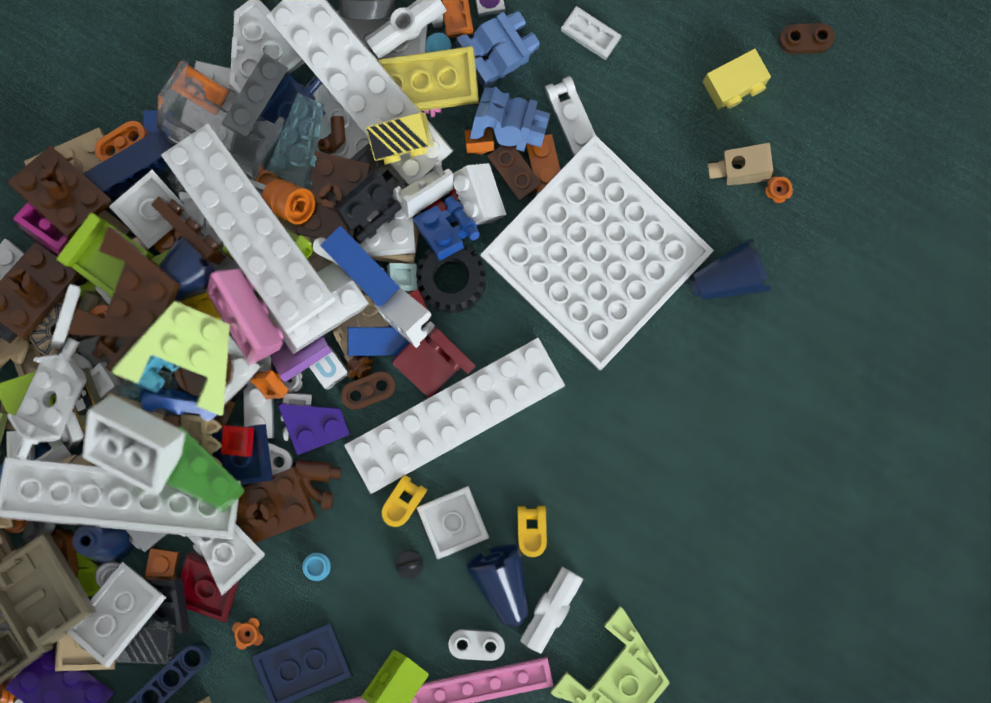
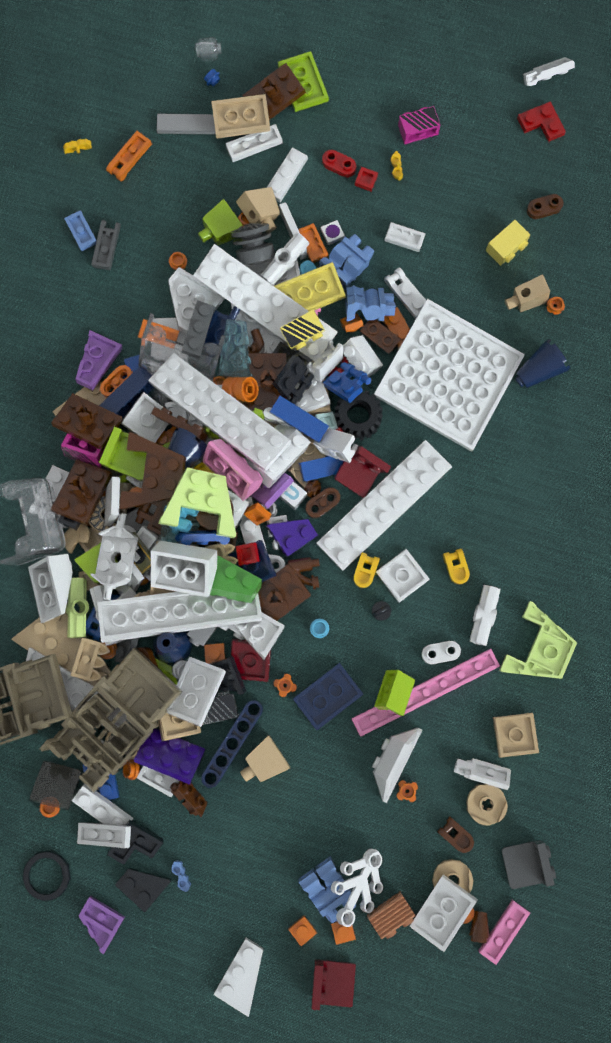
camera: 15 degrees left, 5 degrees down
dark blue cone [466,544,528,627] -> none
none -> medium lavender wing [76,330,122,391]

